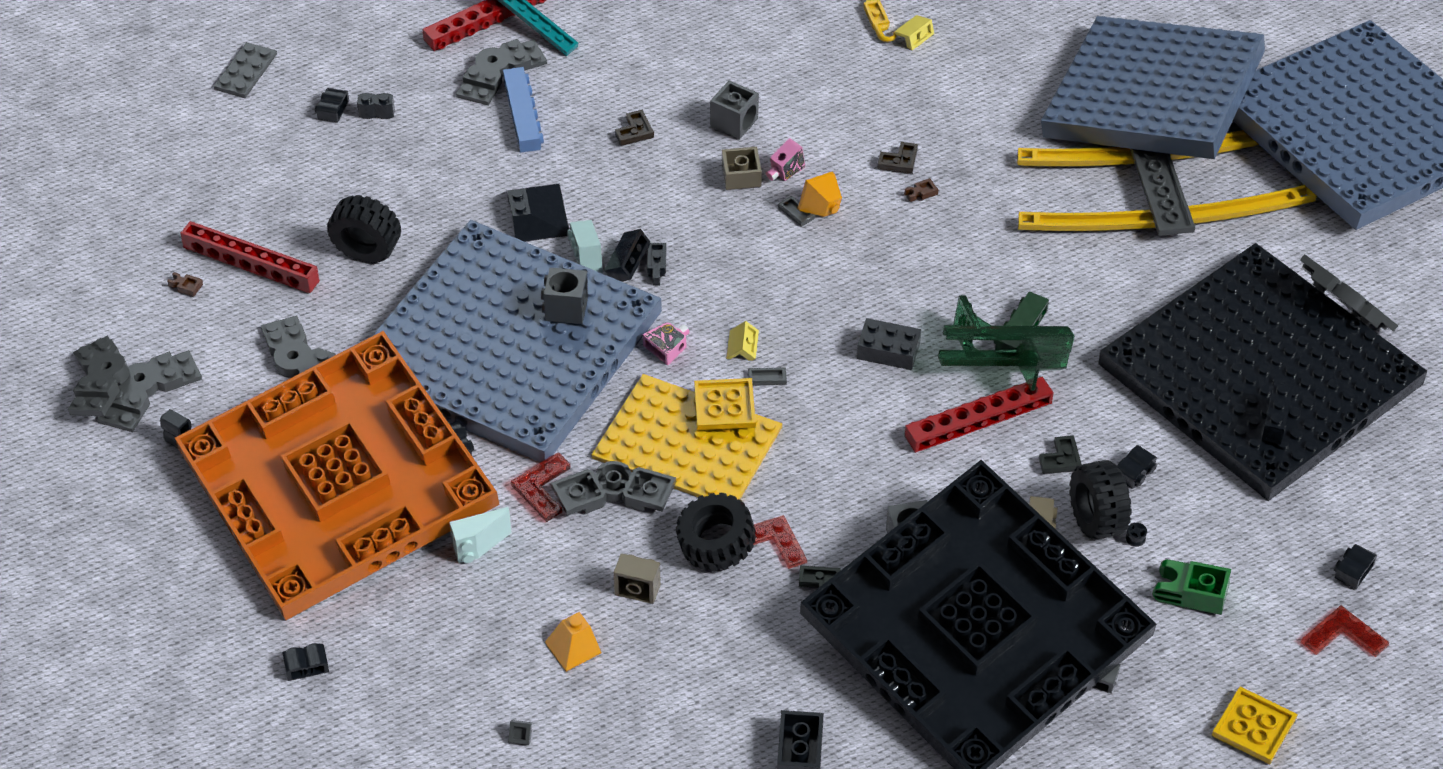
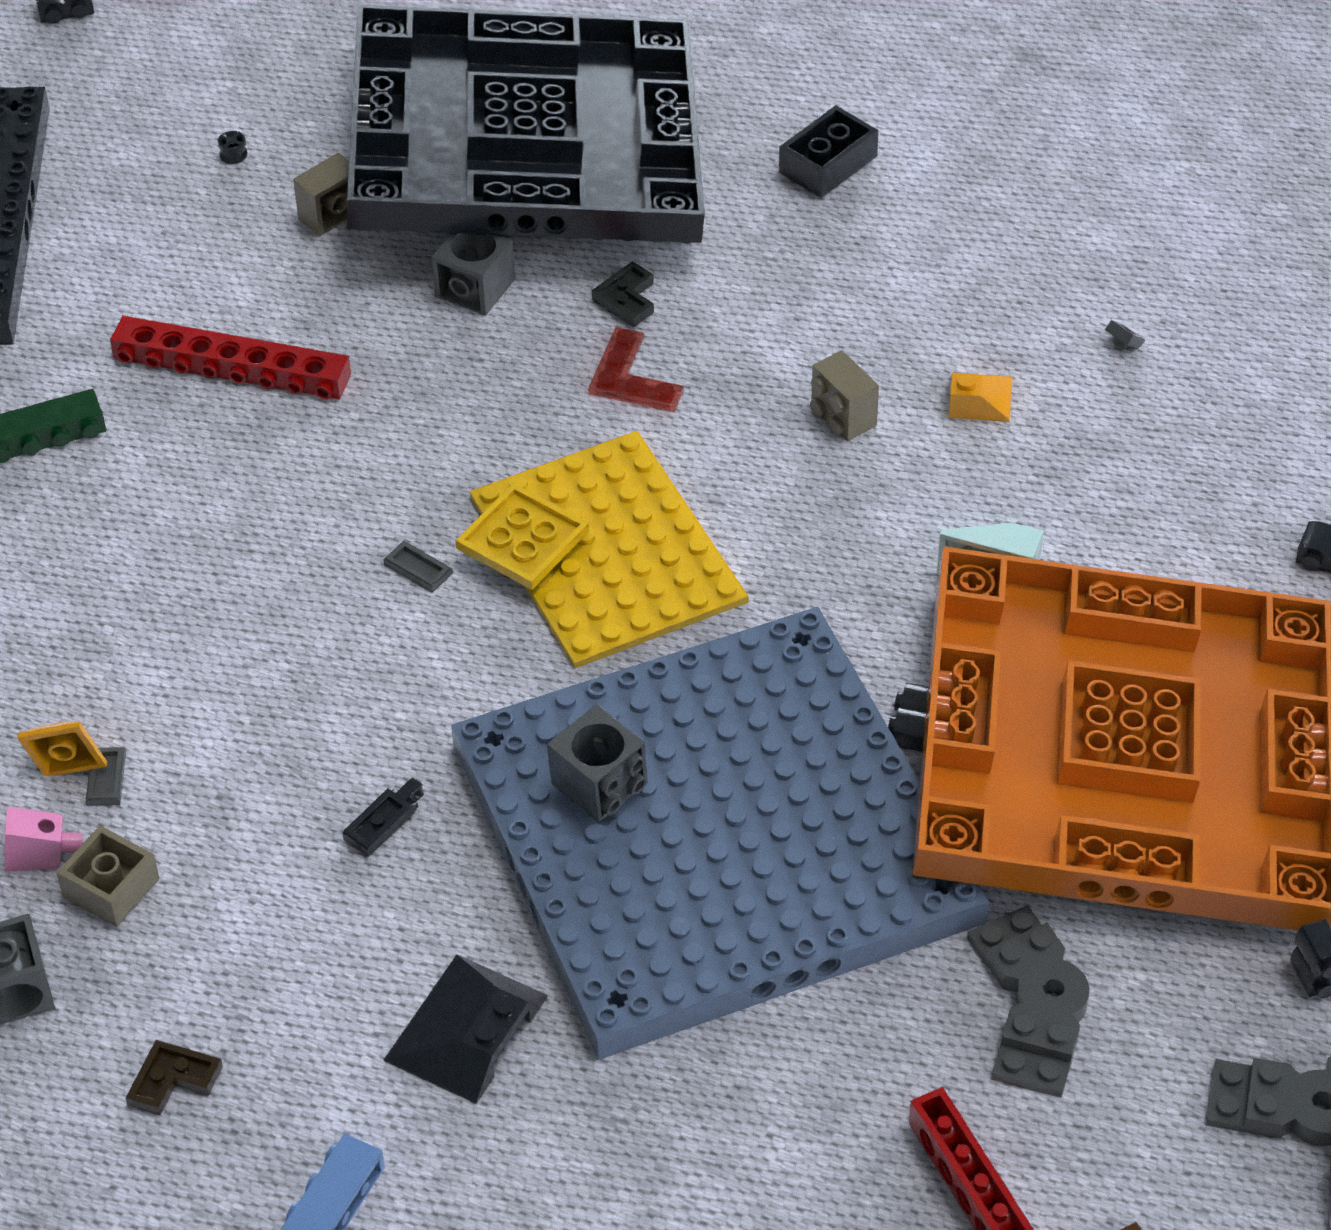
camera: 140 degrees left, 0 degrees up
black tyre [327,195,401,264] -> none
clear red plate [511,452,571,522] -> none
dark grey plate [551,461,676,516] -> none
light aqua wedge [567,220,603,273] -> none
black brick [604,229,650,282] -> none
torso [643,322,690,365] -> none
black tyre [676,493,756,571] -> none
light yellow panel [726,321,759,361] -> none
black brick [857,318,921,370] -> none
clear green piece [938,295,1075,391] -> none
pearl dark grey plate [1039,435,1082,474] -> none
black tyre [1069,460,1132,540] -> none
black brick [1117,445,1157,489] -> none
green brick [1152,559,1231,615] -> none

